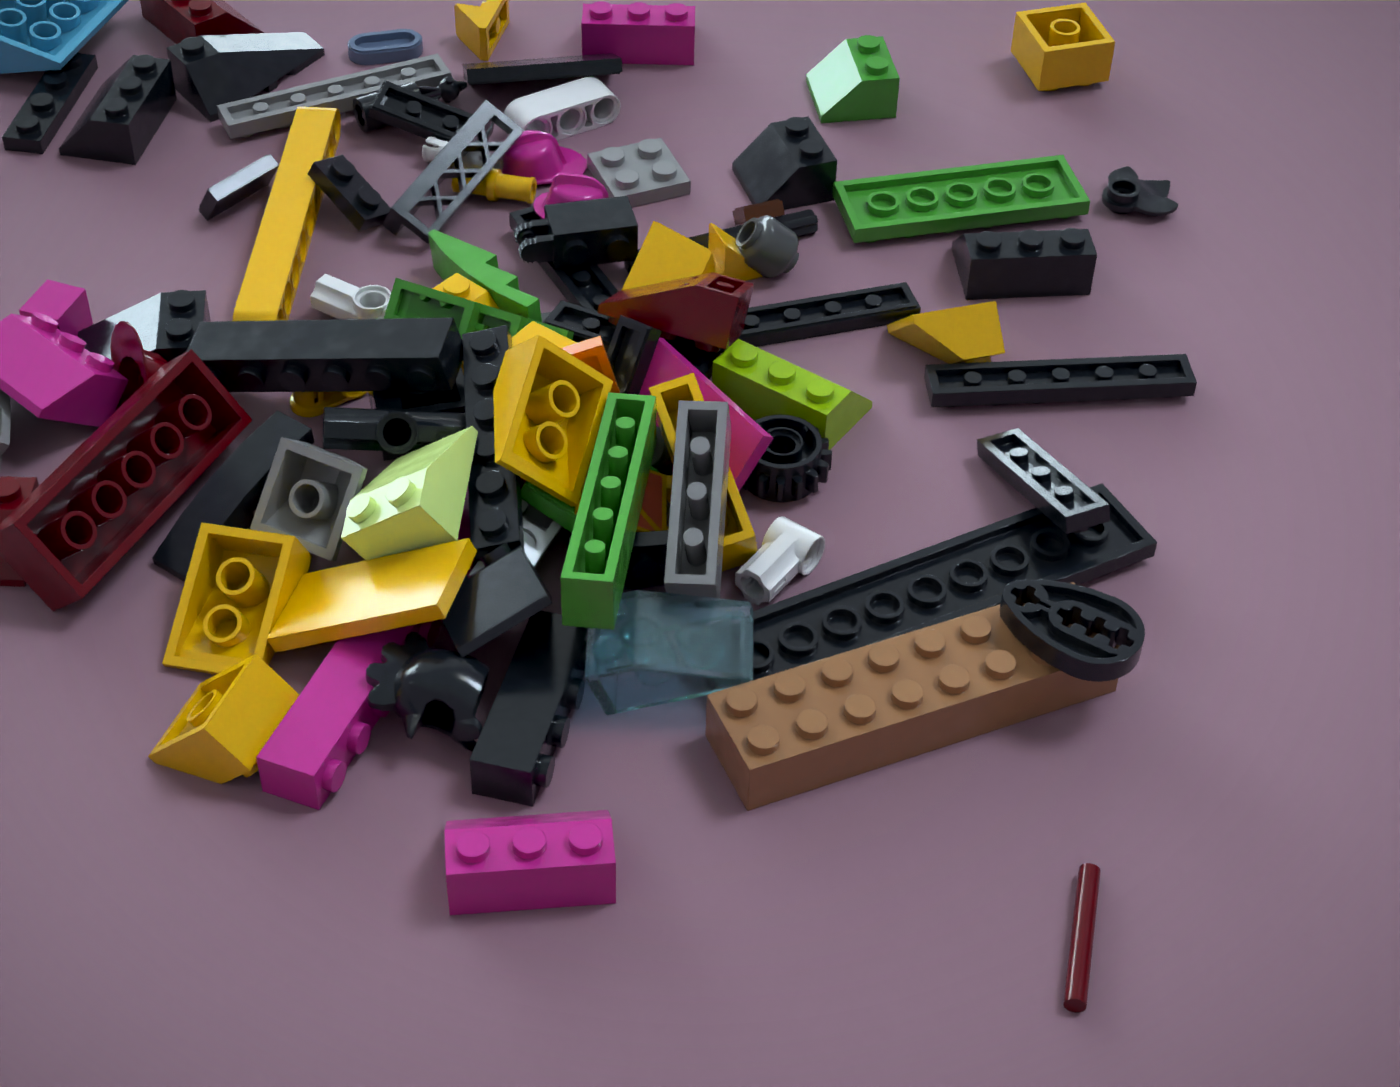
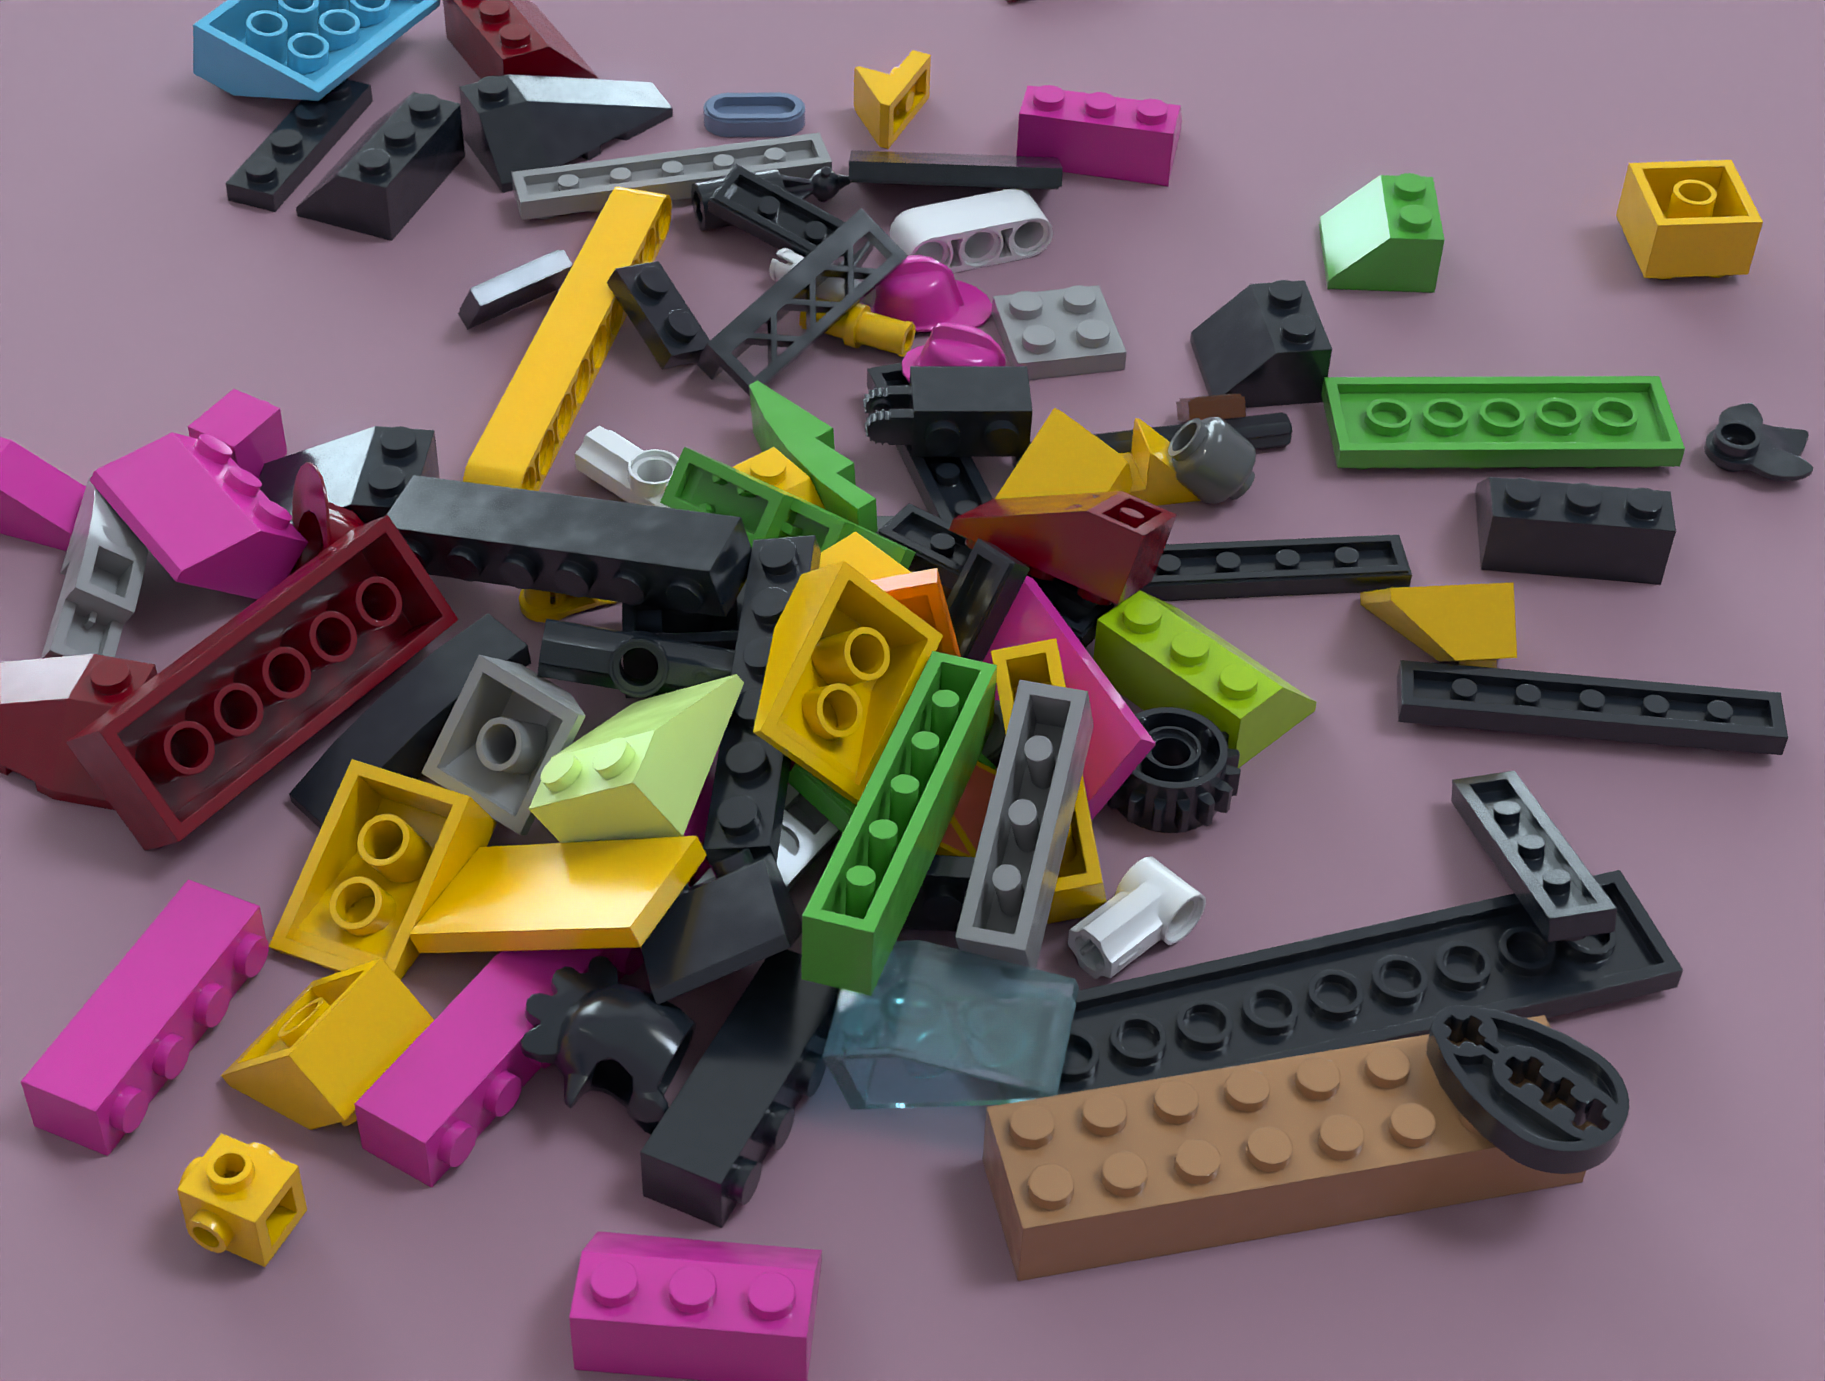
camera: 10 degrees right, 0 degrees up
none -> dark pink brick [21,879,269,1156]
none -> yellow brick [177,1133,307,1267]

